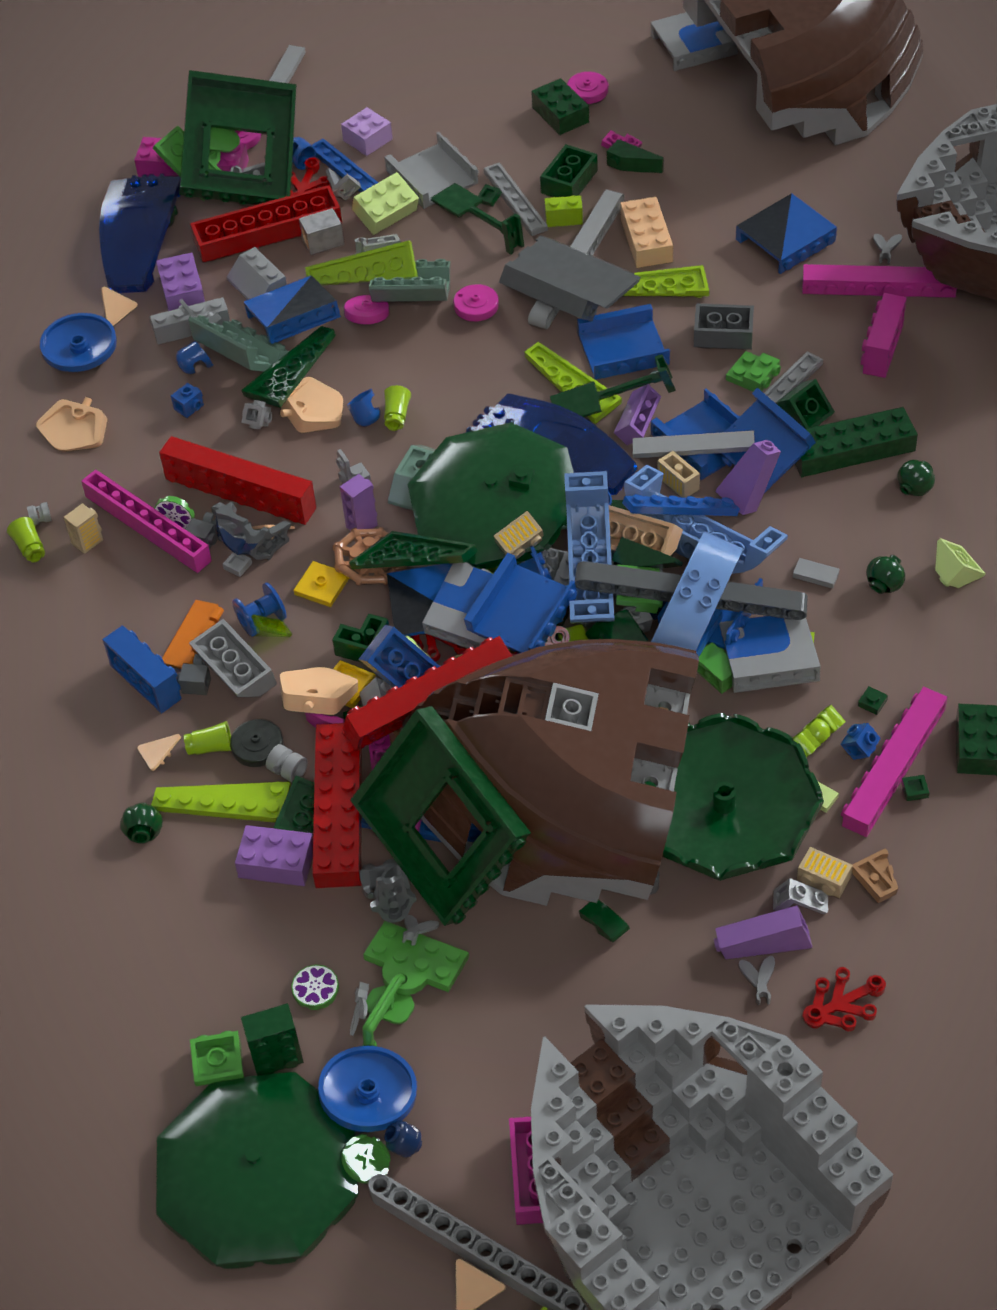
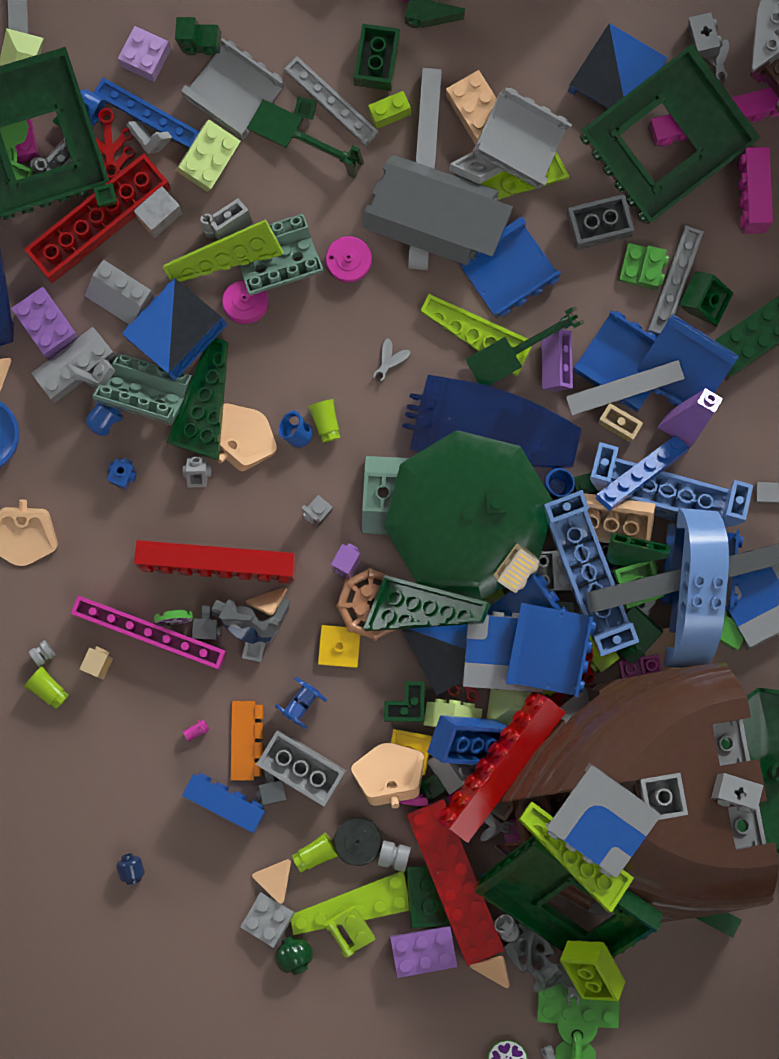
camera: 20 degrees left, 30 degrees up
clear neon green slope [251,615,292,637] -> none
none -> dark green plate [93,183,118,208]
none -> dark blue head [116,853,145,885]
none -> dark green brick [175,17,222,56]
none -> dark pink pin [183,719,209,742]
none -> light grey plate [241,892,295,948]
none -> lime plate [324,905,375,958]
none -> light grey piece [373,339,411,383]
none -> light grey plate [449,152,503,184]
none -> light nougat piece [470,956,510,988]
none -> light grey panel [472,87,572,189]
none -> light grey wheel [494,915,520,942]
none -> lime wing [518,802,634,913]
none -> light grey panel [545,763,661,878]
none -> lime brick [560,940,626,1001]
none -> dark green panel [579,44,761,224]
none -> light grey brick [688,12,723,58]
none -> light grey brick [711,773,763,813]

